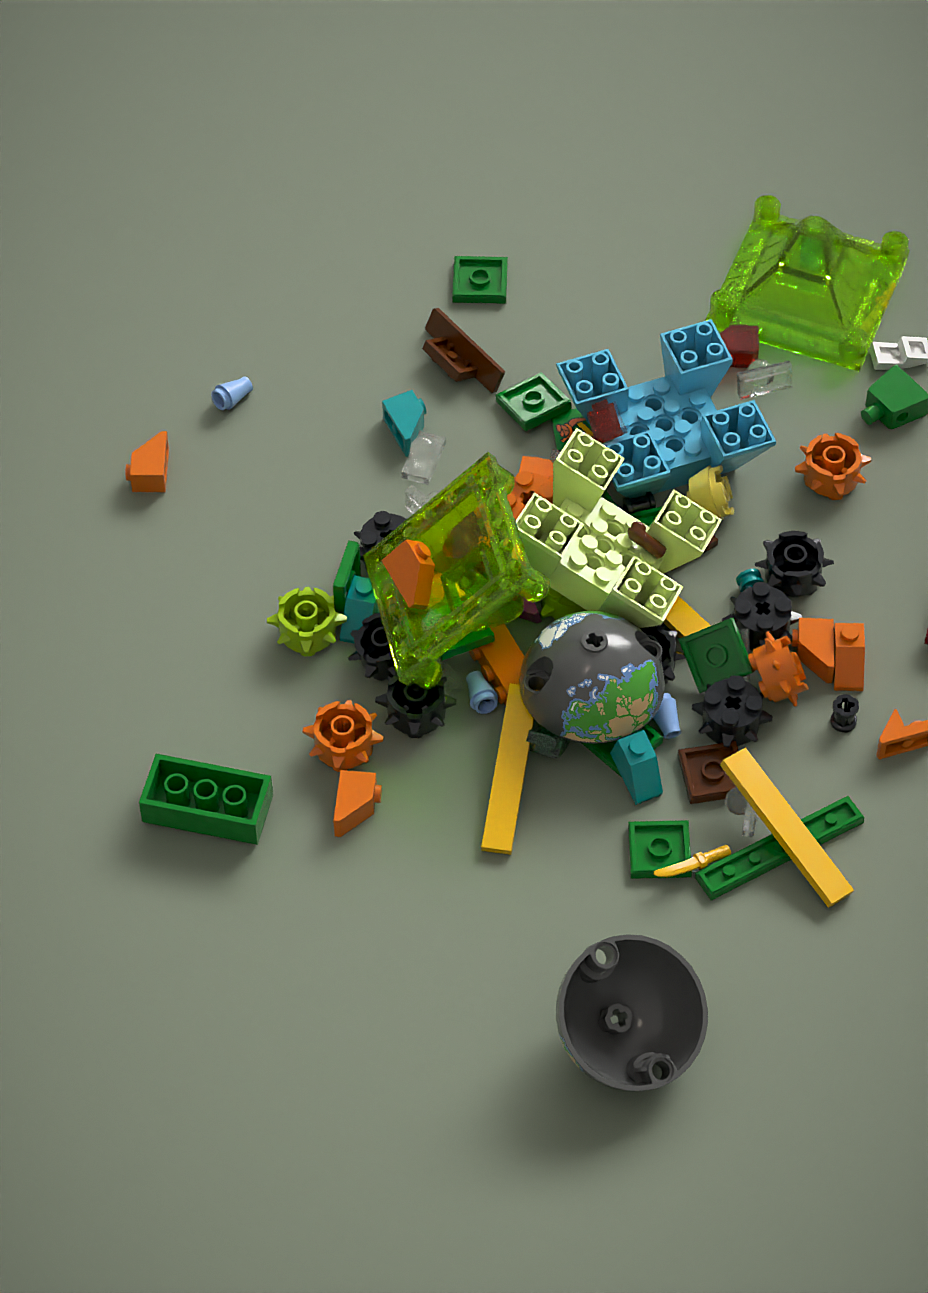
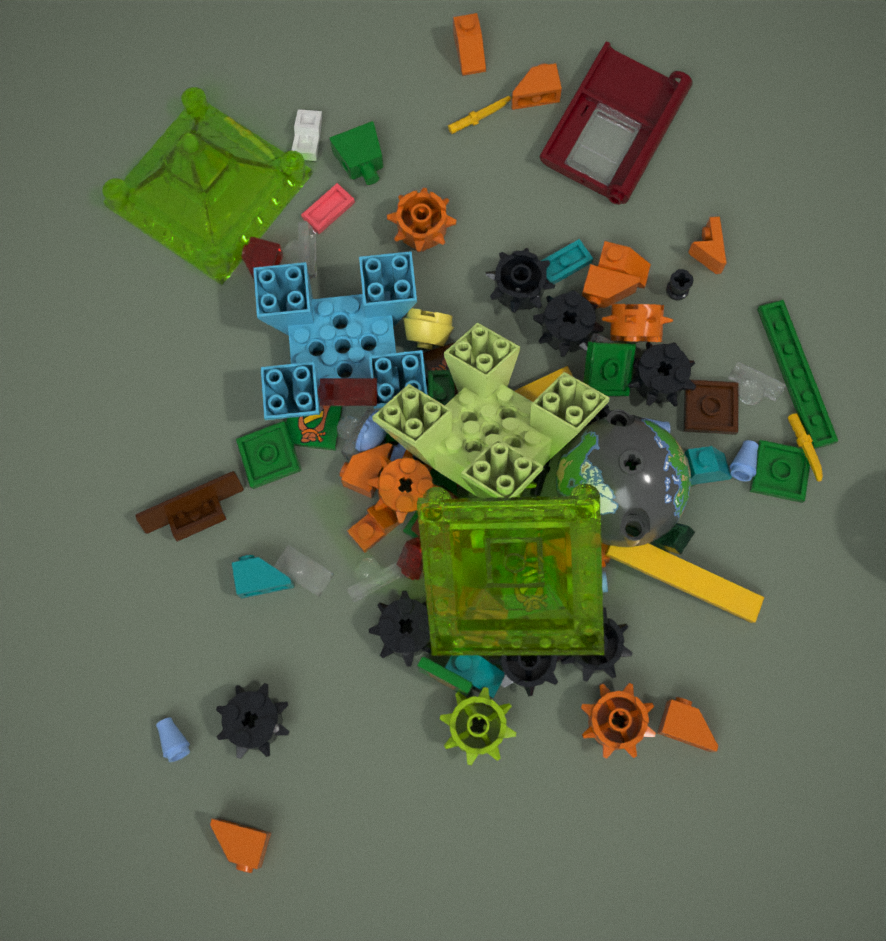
camera: 75 degrees left, 20 degrees up
green brick [139,754,273,845] -> none
orange slope [381,540,435,609] -> none
green tile [452,256,508,304] -> none
reddish brown arm [628,521,666,559] -> none
yellow tile [720,747,854,908] -> none
teal bush [736,568,764,592] -> none
none -> black brick [216,683,290,759]
none -> coral tile [301,183,355,234]
none -> teal plate [541,239,593,284]
none -> light blue cone [730,440,759,481]

